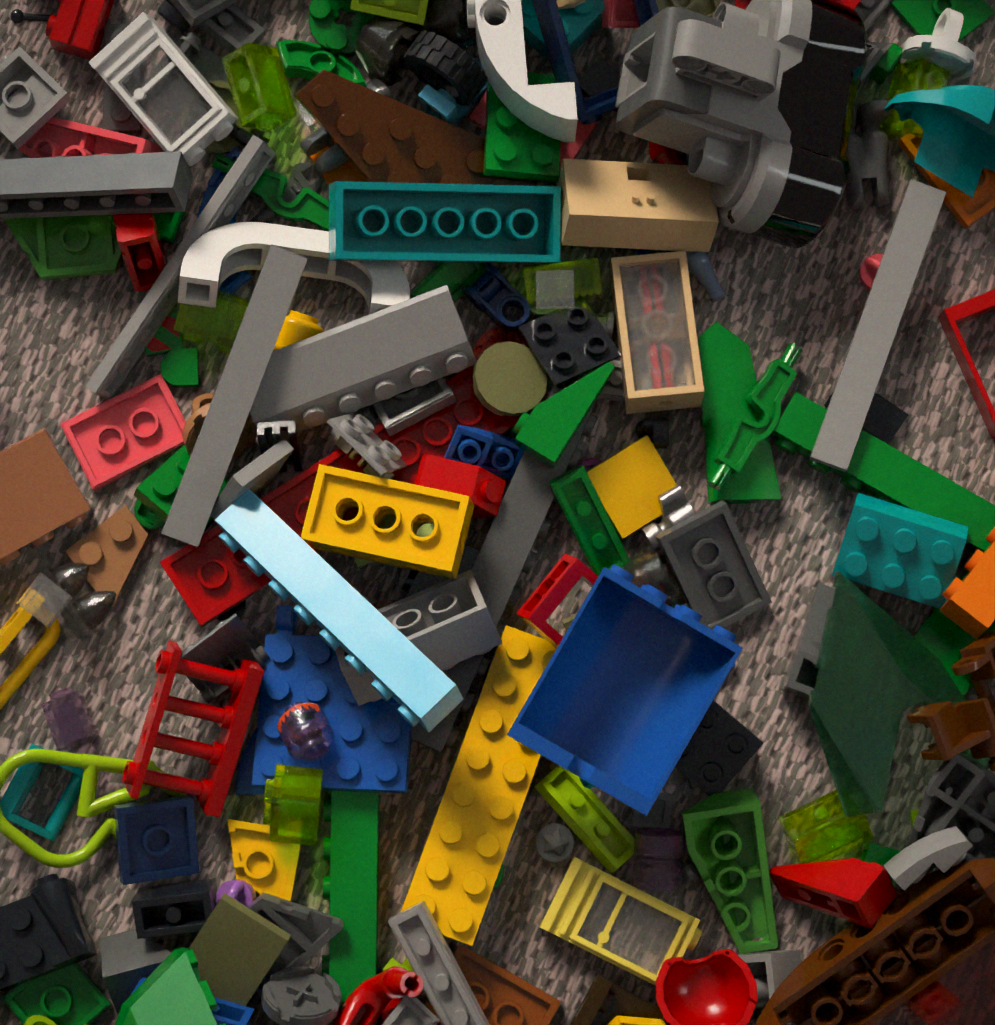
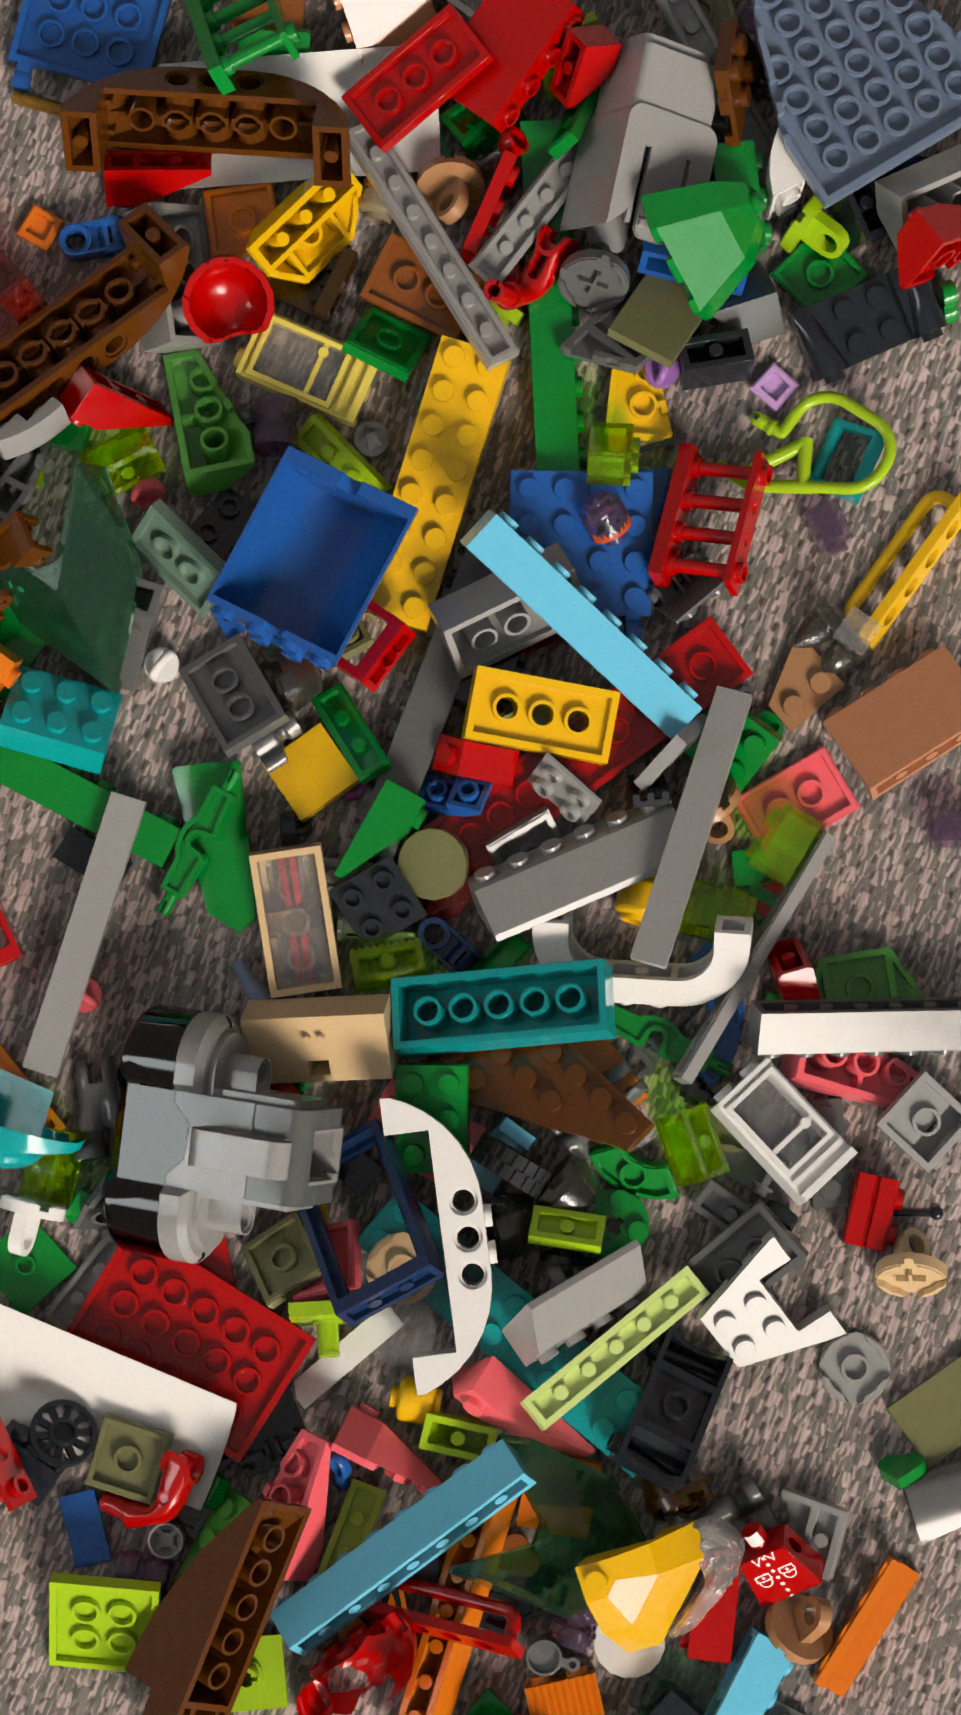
camera: 175 degrees left, 5 degrees up
dark blue plate [114,795,199,885] -> none
clear tile [536,270,575,309] -> none
none -> sand green plate [127,498,226,618]
none -> coral tile [131,473,167,511]
none -> white tile [144,647,180,683]
none -> green tile [341,305,433,382]
none -> black hinge [619,433,687,461]
none -> clear neon green brick [745,802,823,887]
none -> lavender tile [749,362,800,413]

